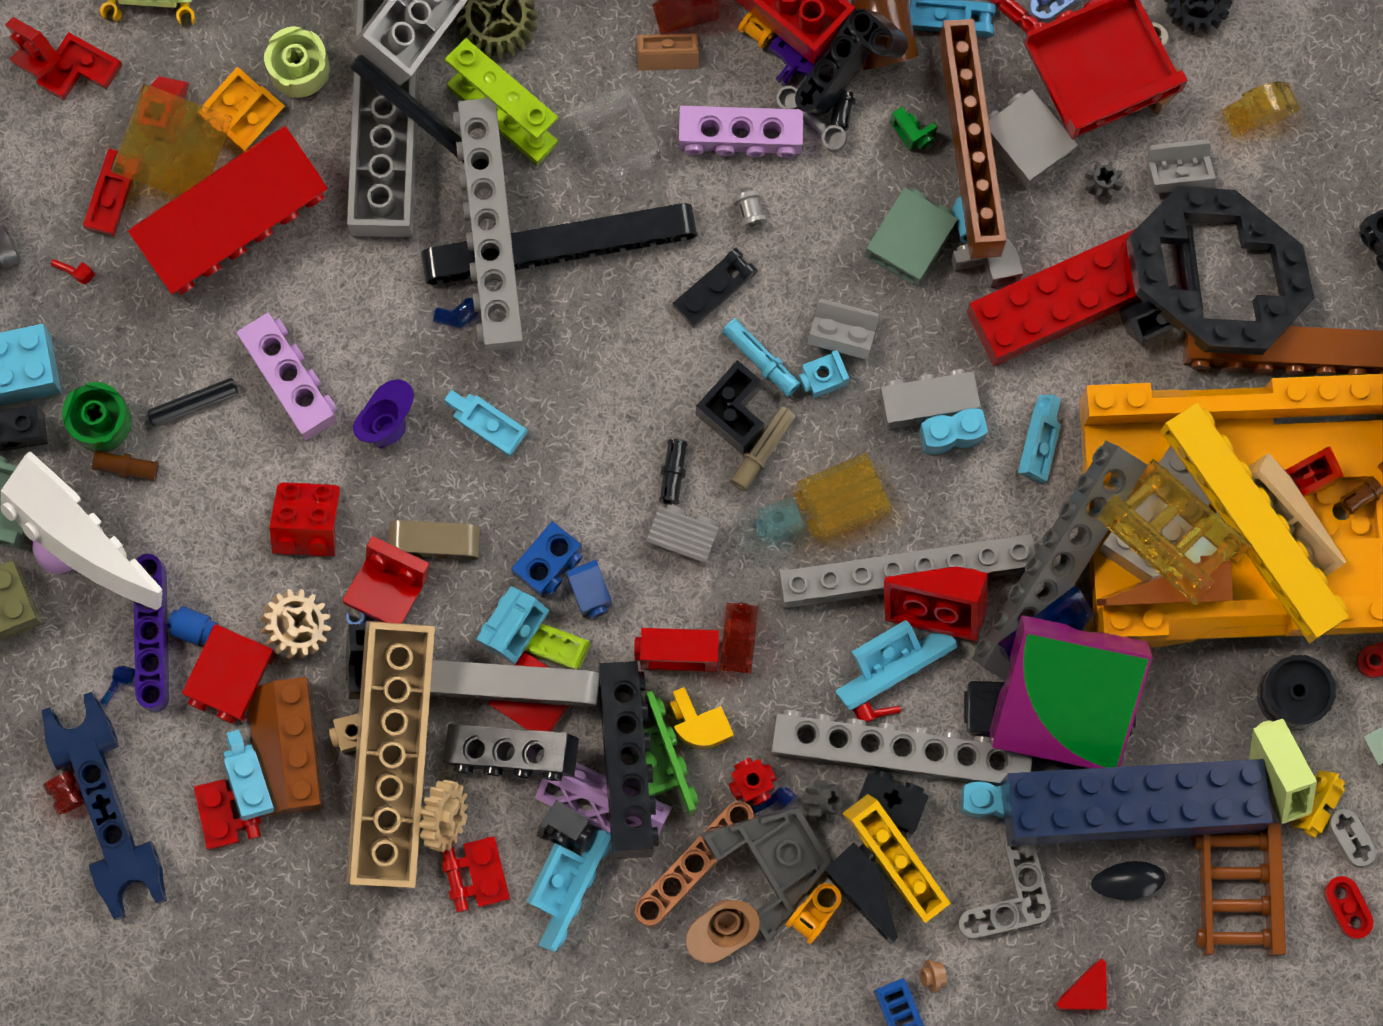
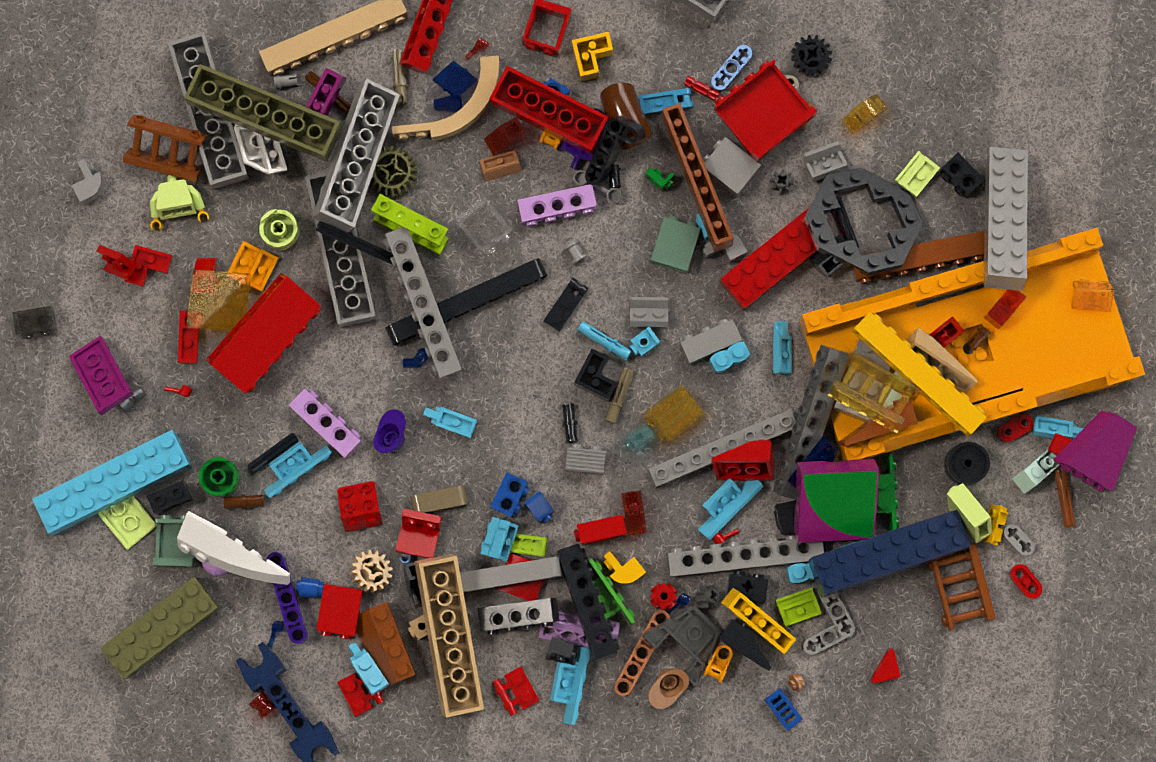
camera: 15 degrees left, 5 degrees up
tan gear [419,780,468,852] -> none
black arm [1091,861,1165,900] -> none
none -> medium azure bracket [264,442,332,498]
none -> lime plate [775,587,822,627]
none -> green bracket [876,455,899,532]
none -> yellowish green plate [895,151,940,198]

